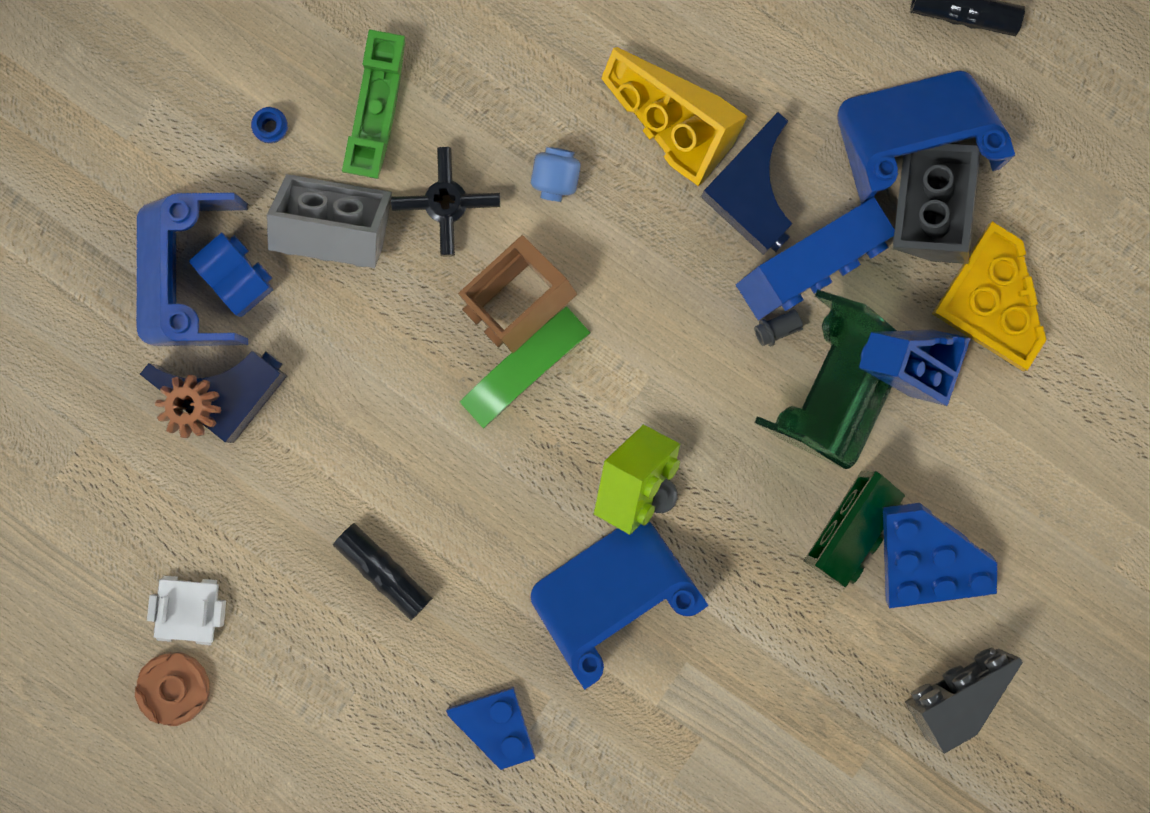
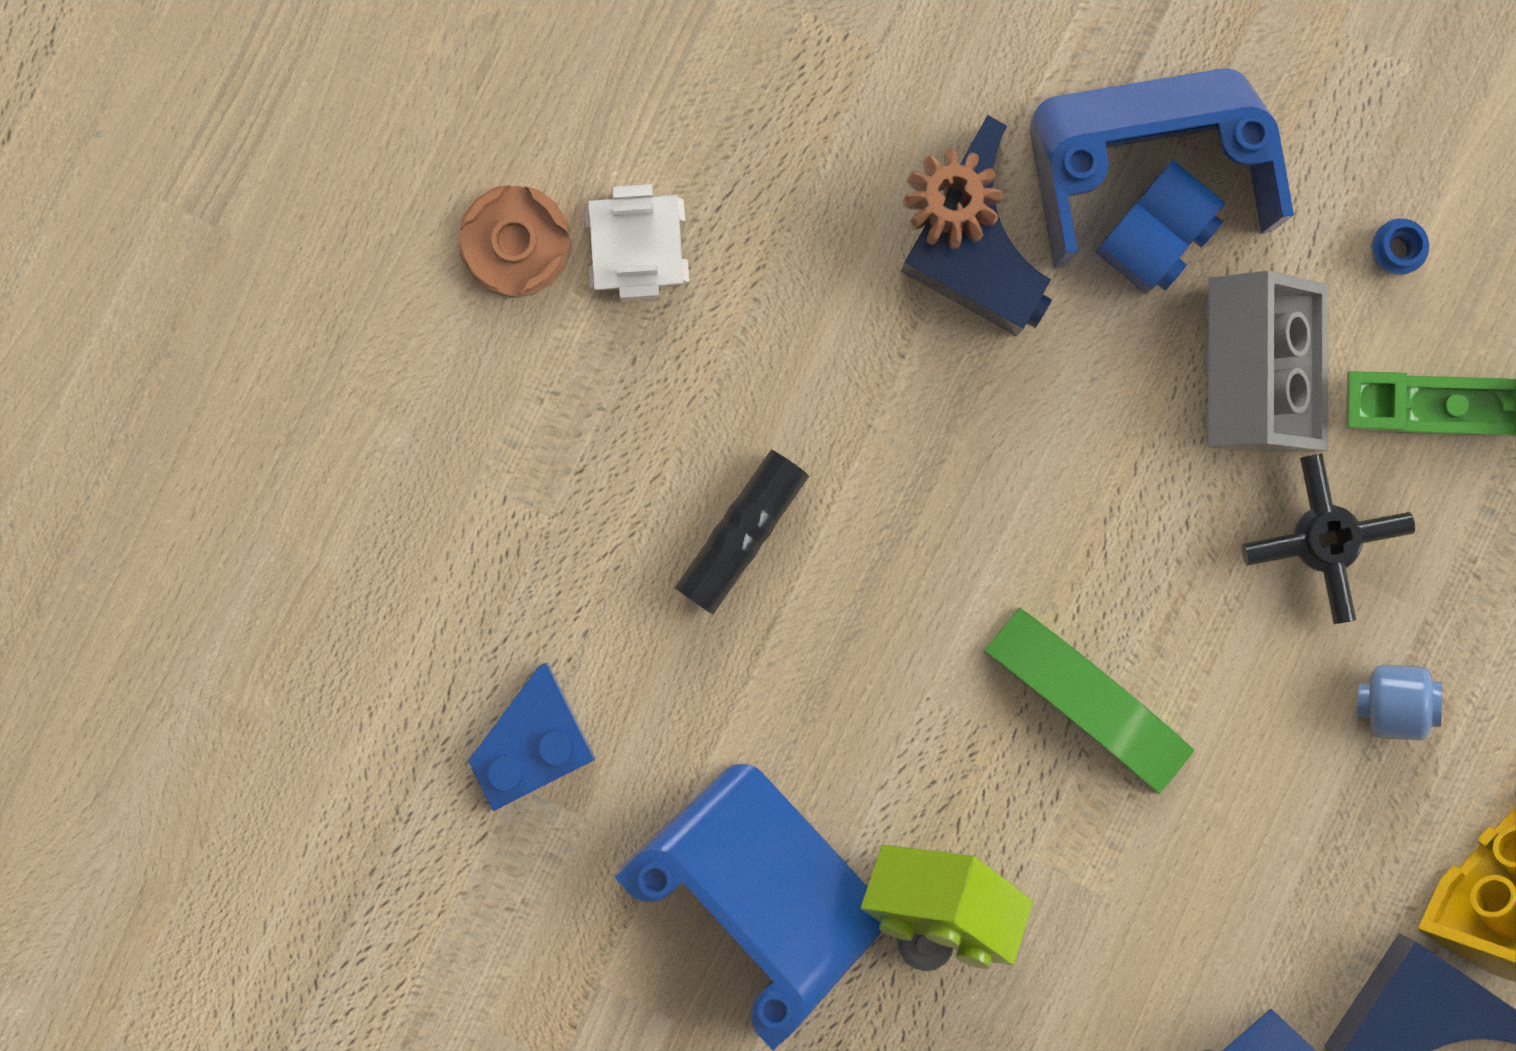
camera: 85 degrees right, 0 degrees up
medium nougat window [458,235,577,353] -> none

